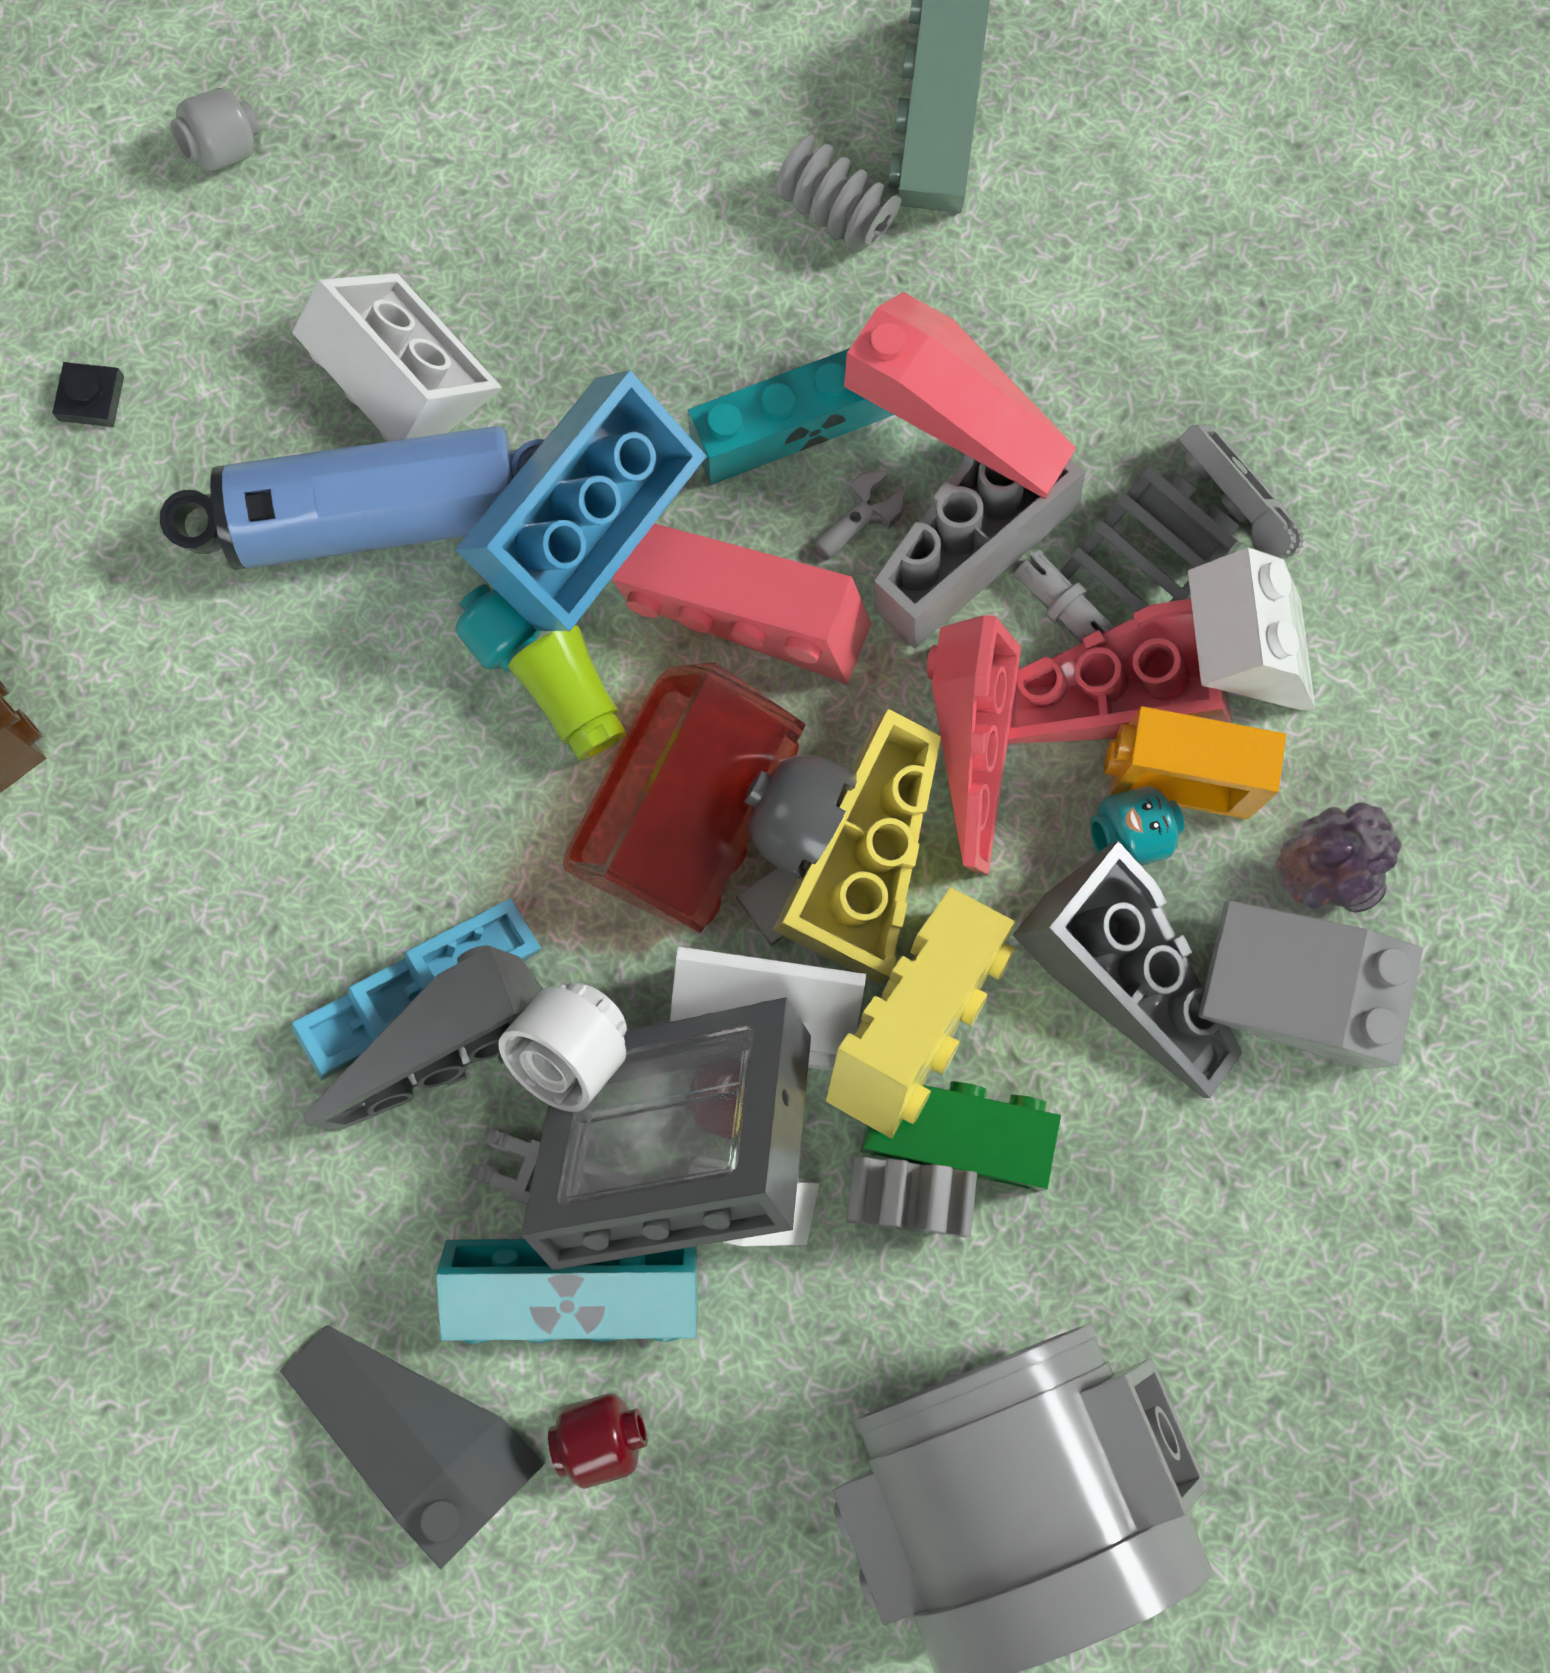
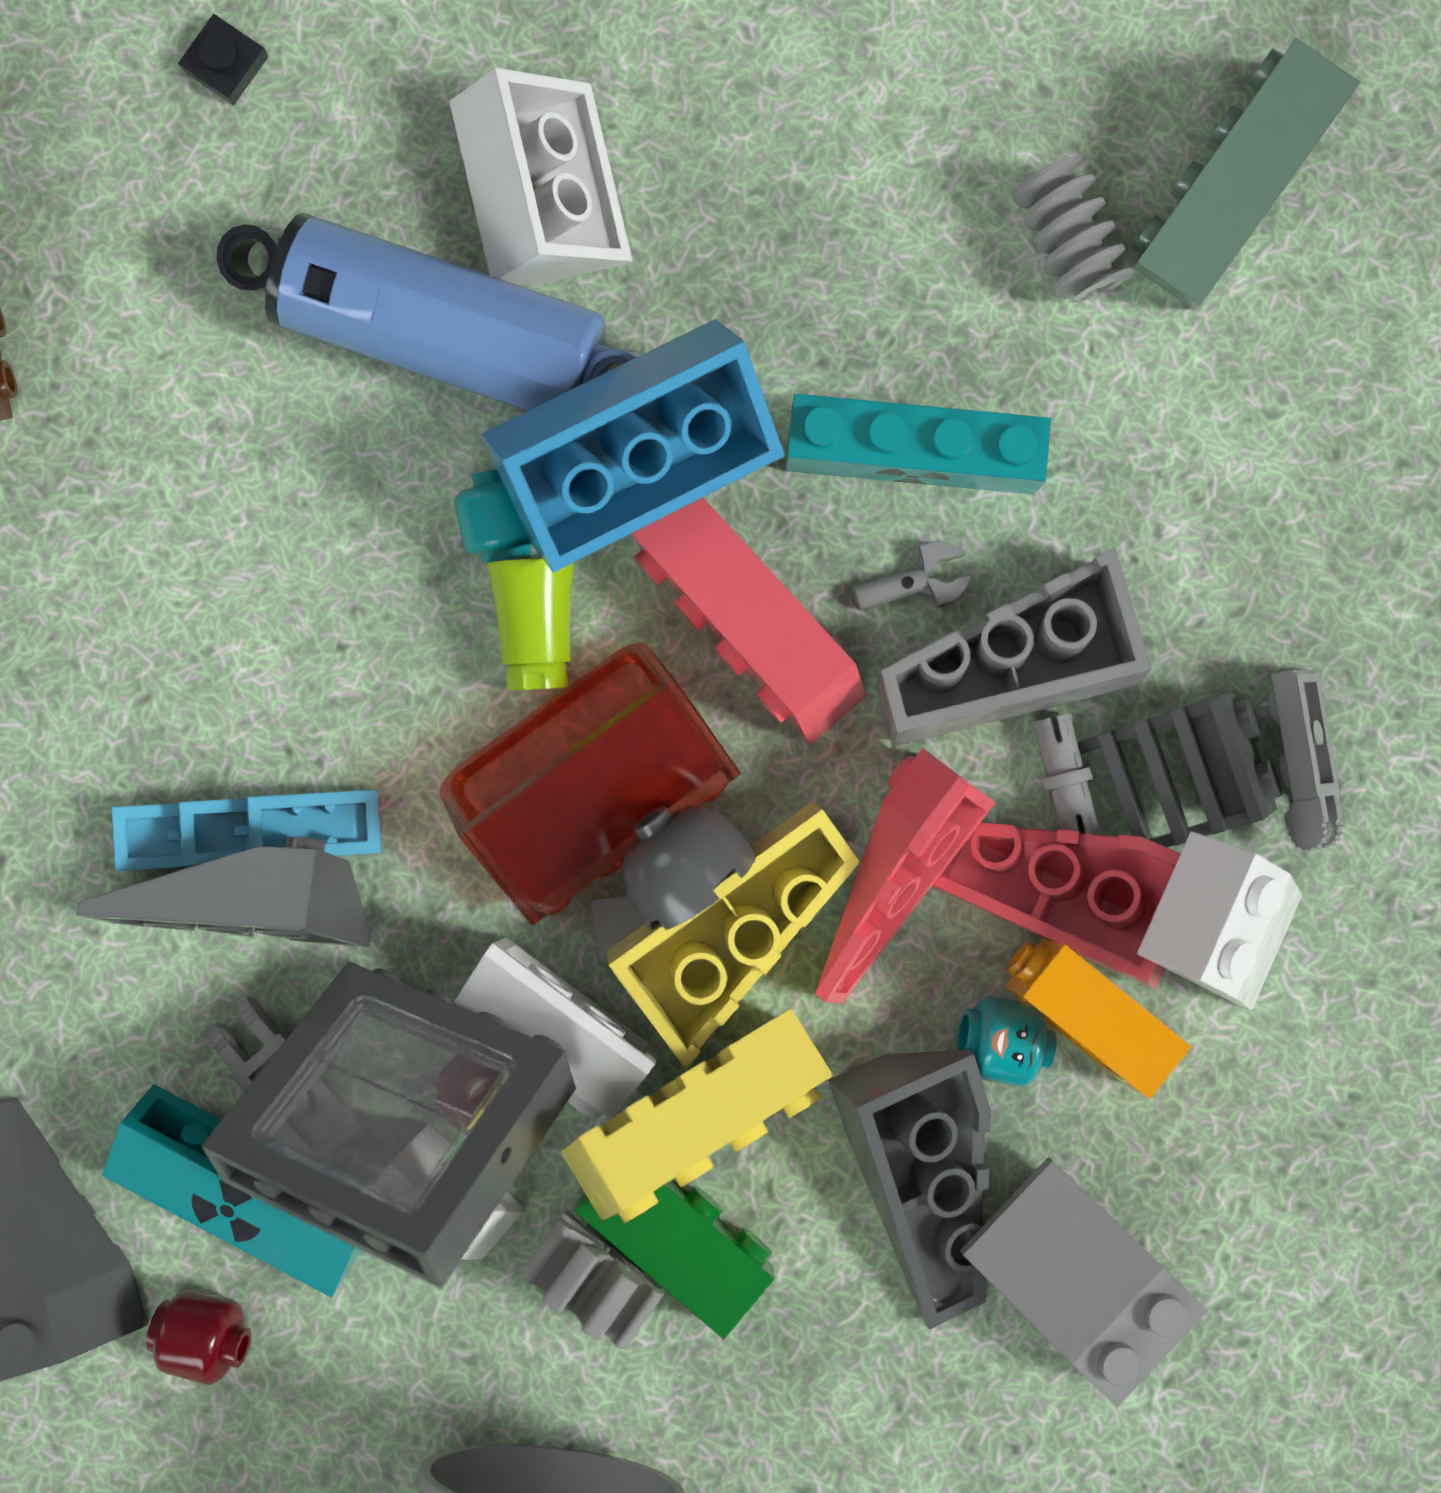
camera: 30 degrees right, 10 degrees up
white piece [499,983,627,1112] -> none
coral wedge [844,292,1076,499] -> none
clear purple plant [1276,802,1402,913] -> none

